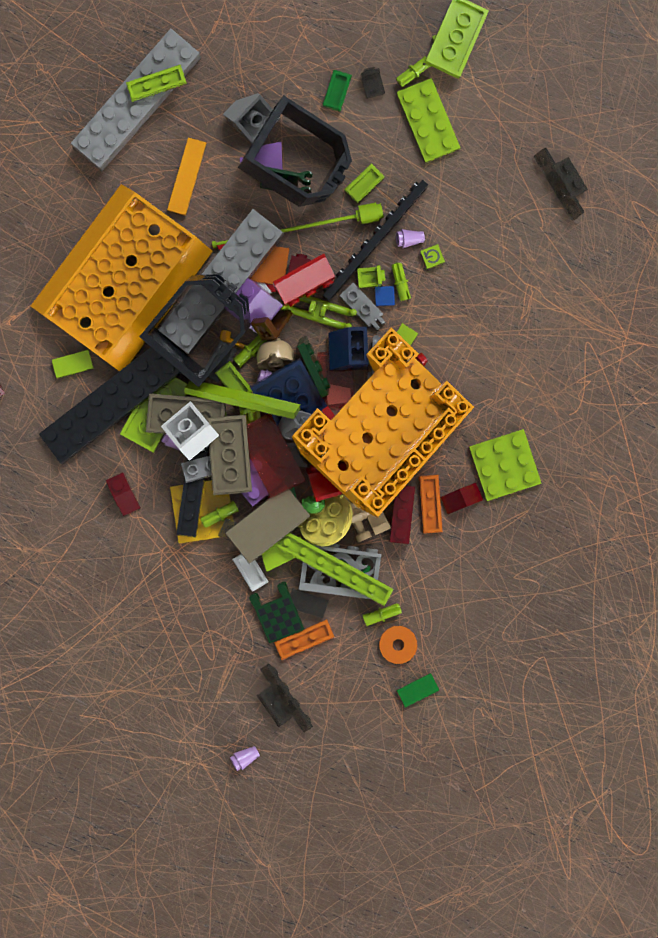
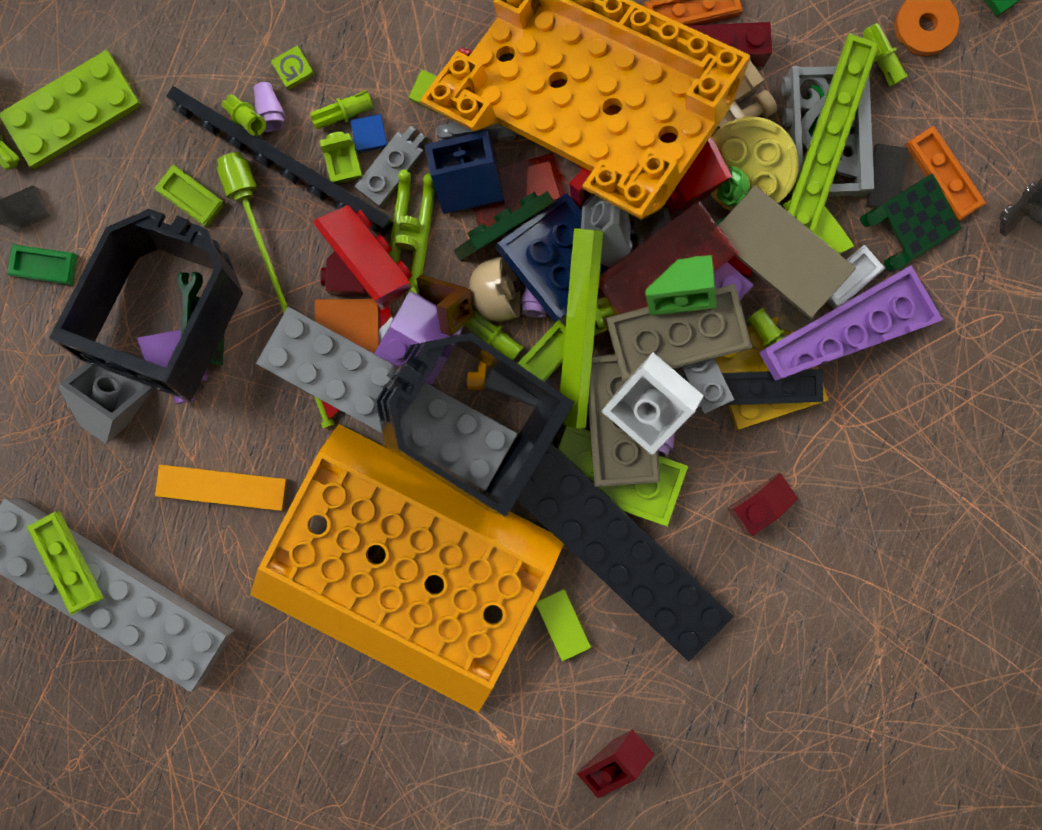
camera: 100 degrees left, 0 degrees up
none -> lime axle [222,94,266,136]
none -> bright green slope [646,255,717,315]
none -> medium lavender wing [759,266,943,381]

